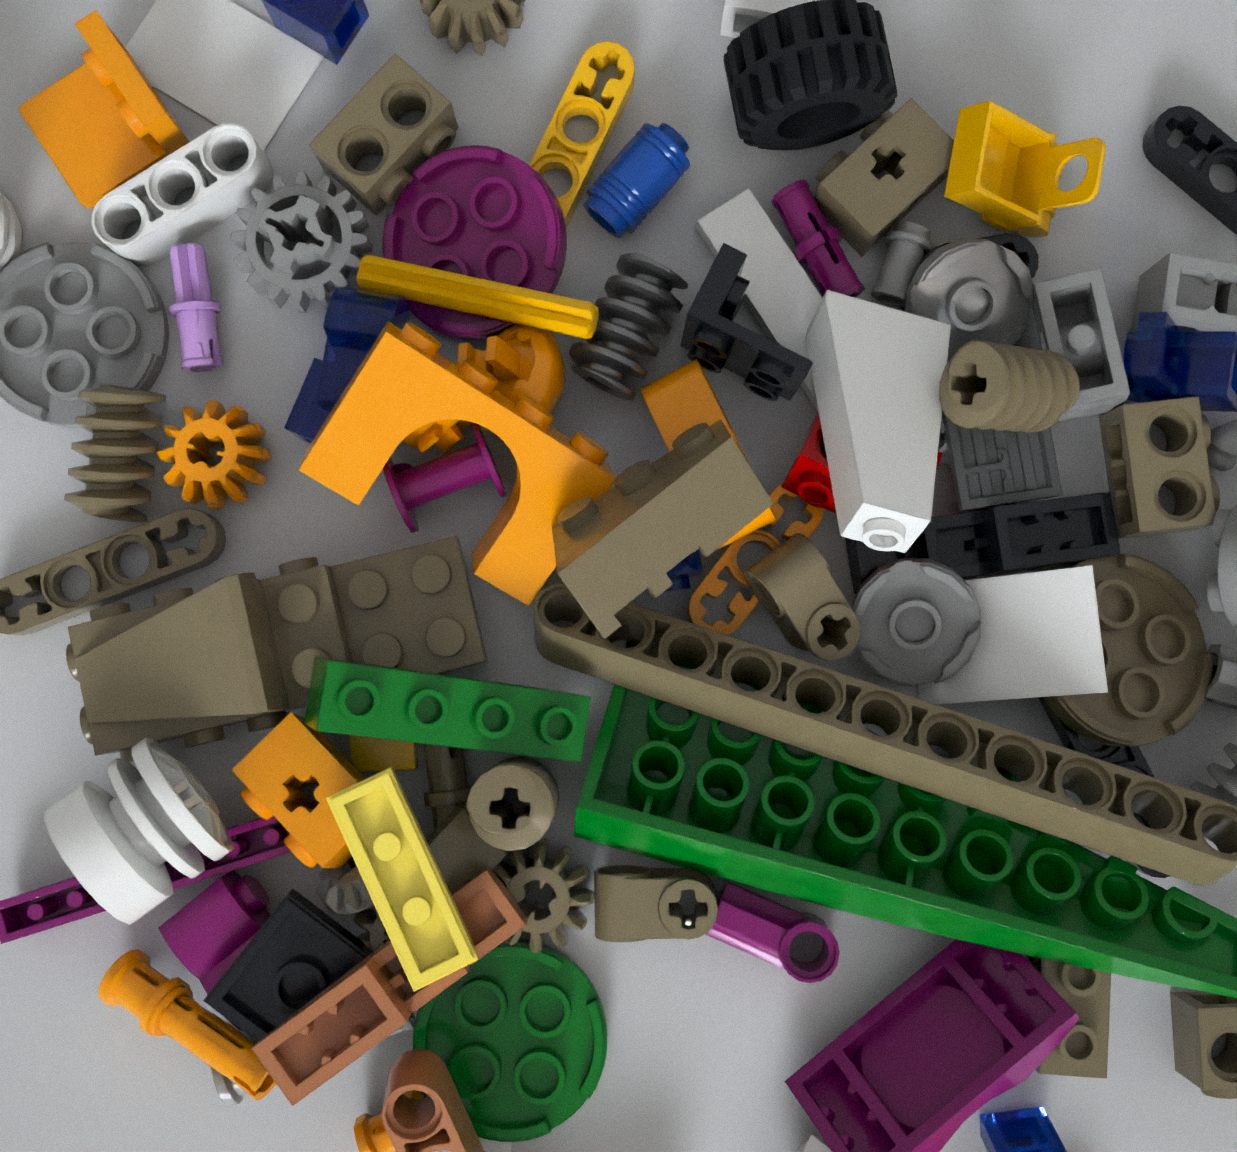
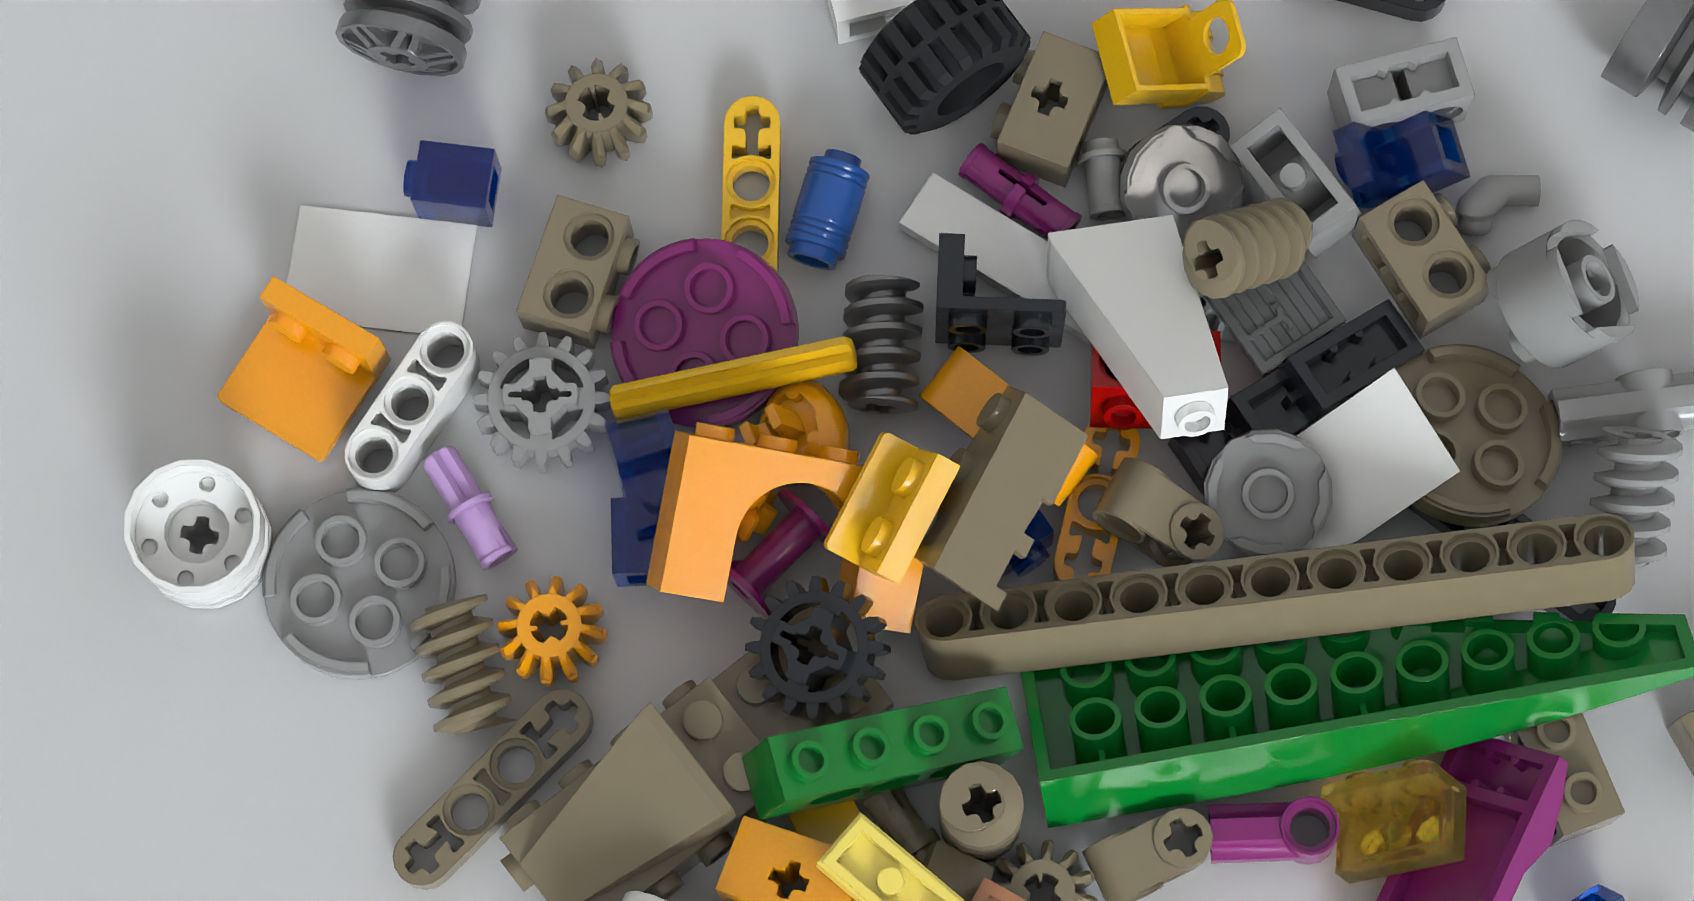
camera: 20 degrees left, 10 degrees down
none -> black gear [745,576,891,721]
none -> yellow bracket [824,432,960,585]
none -> clear yellow bracket [1320,760,1467,884]

